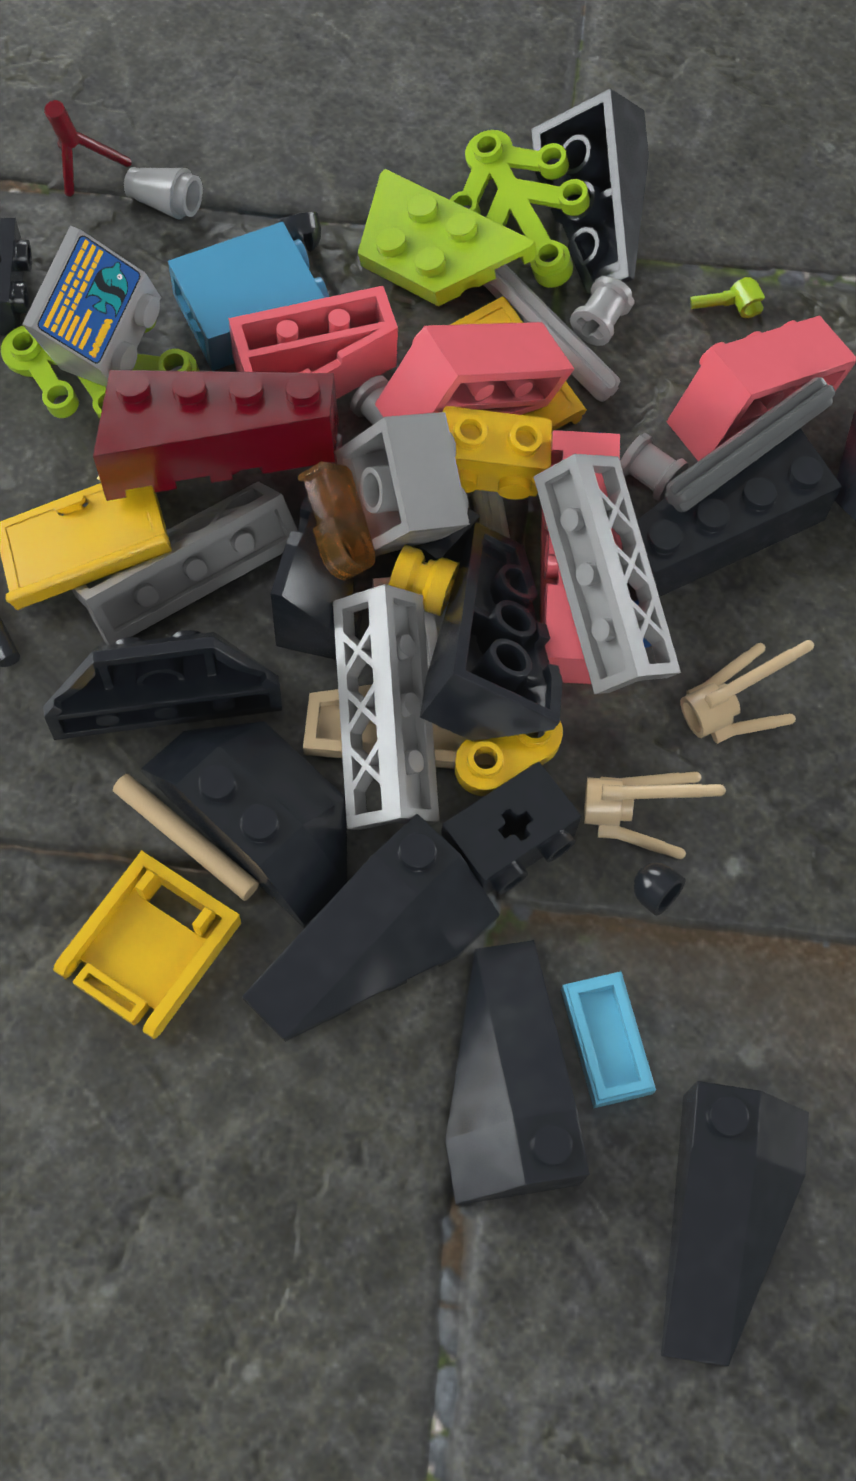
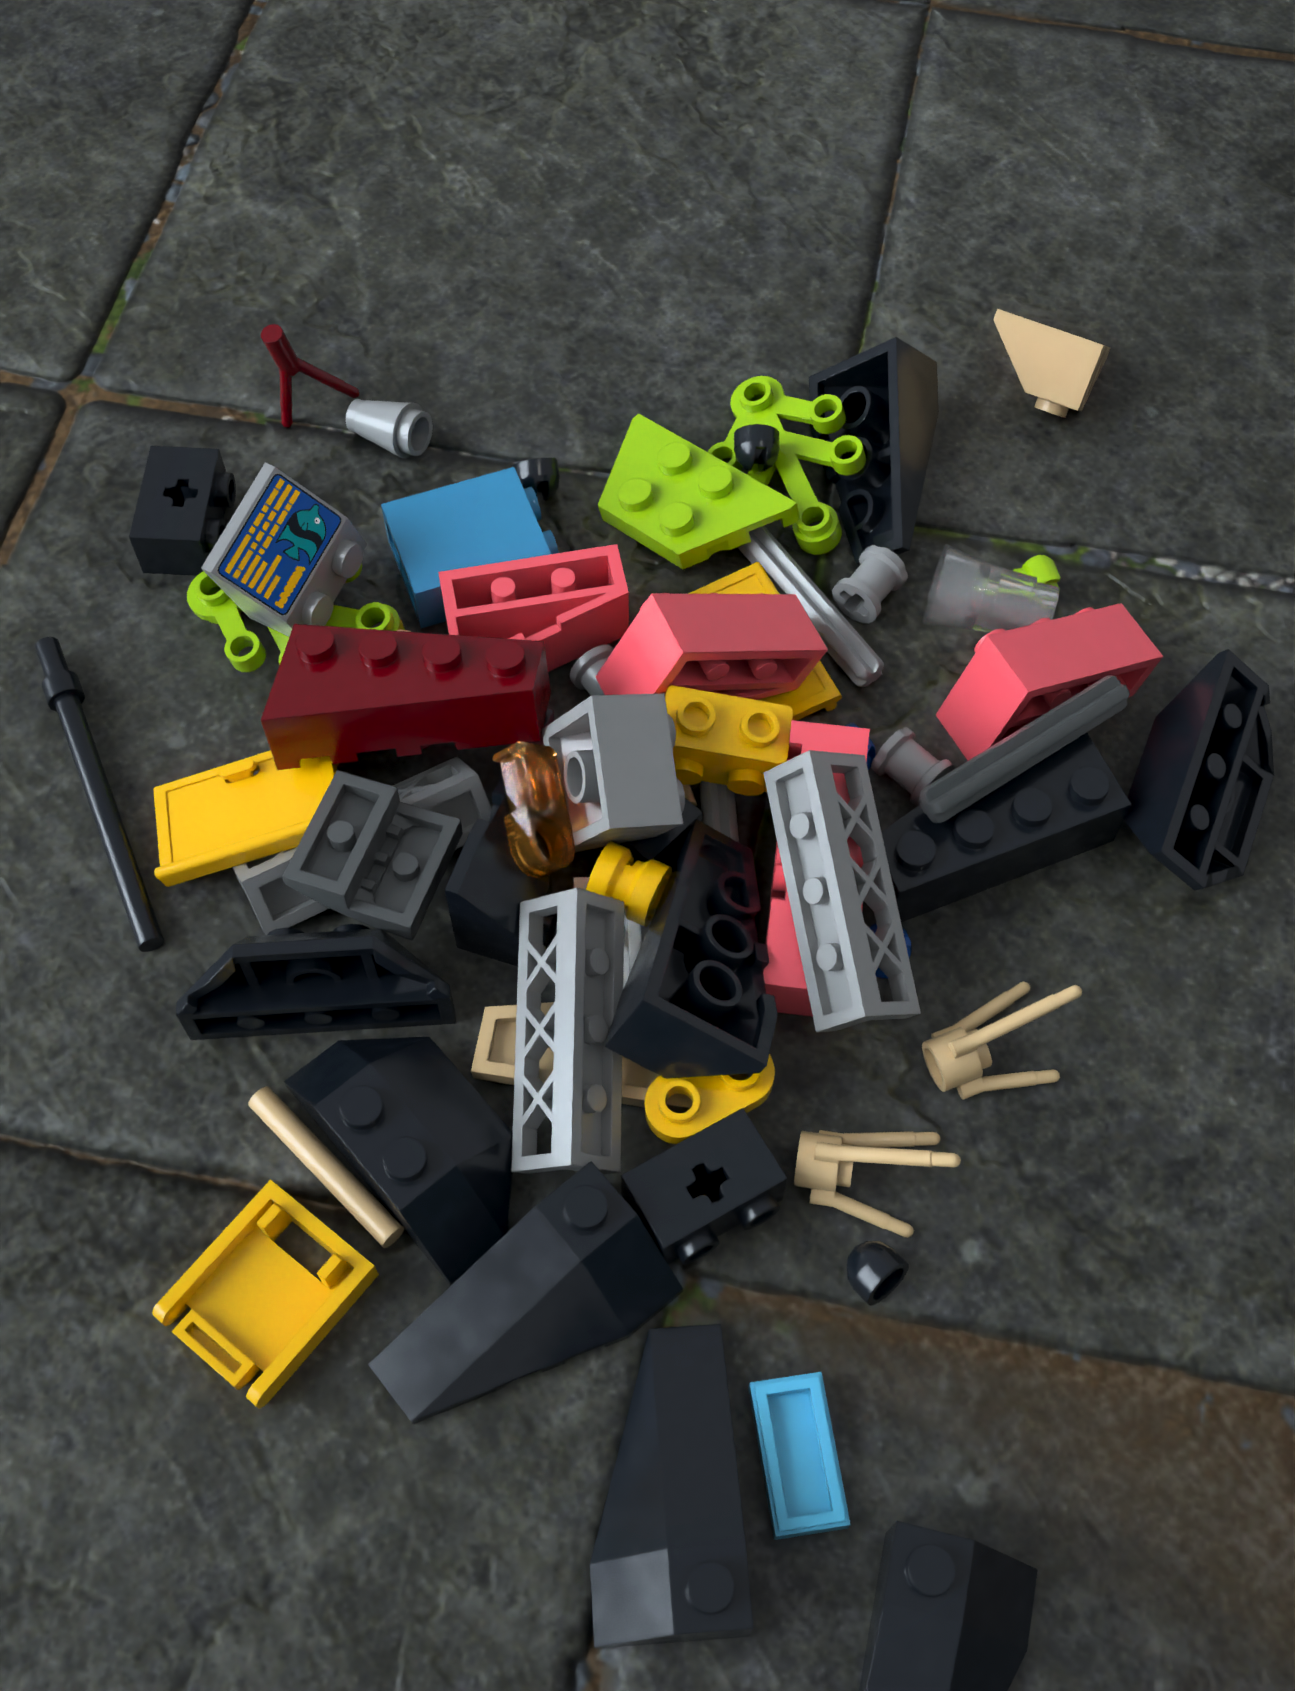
camera: 10 degrees right, 5 degrees down
none -> dark grey slope [282,770,463,940]
none -> black hinge [734,424,780,472]
none -> clear plant [923,544,1059,633]
none -> tan slope [993,309,1111,418]

